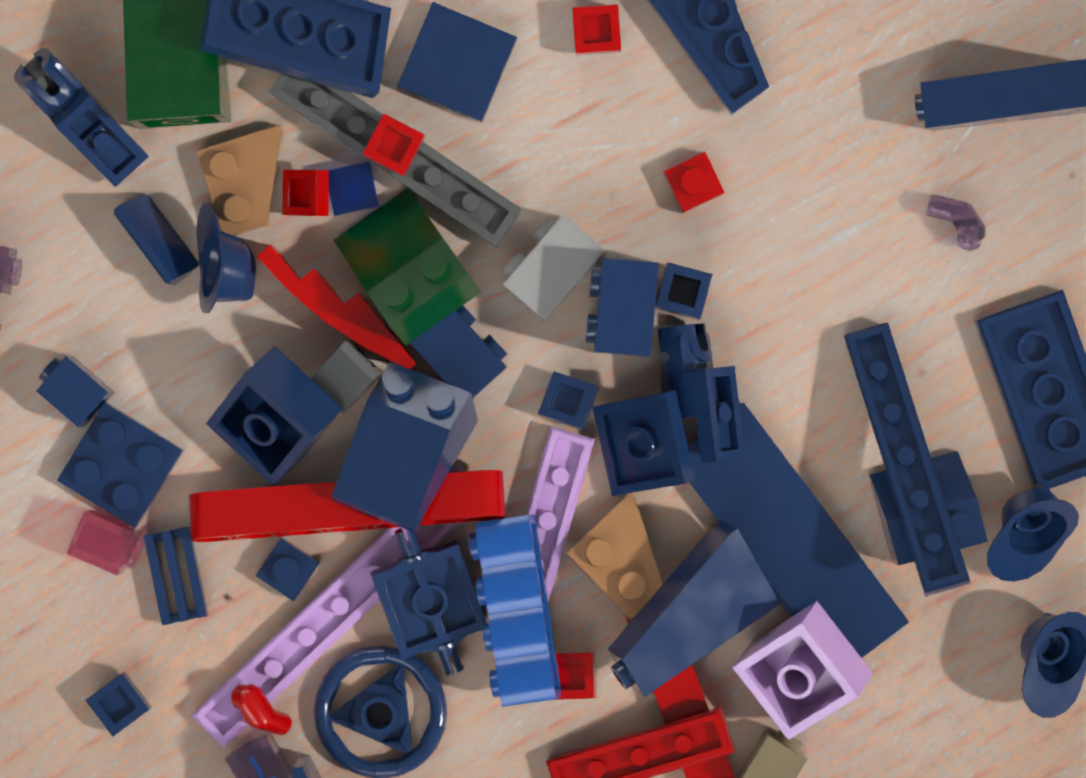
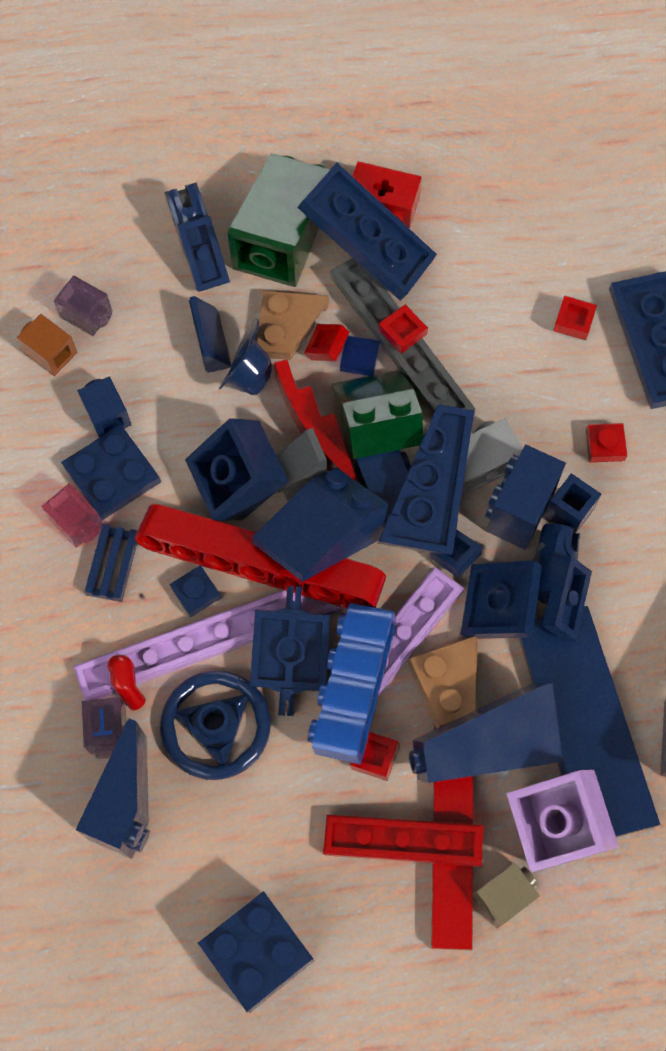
camera: 25 degrees right, 20 degrees down
dark blue plate [85,671,152,737] -> none
dark blue tile [397,2,517,123] -> none
none -> dark blue wing [377,404,474,556]

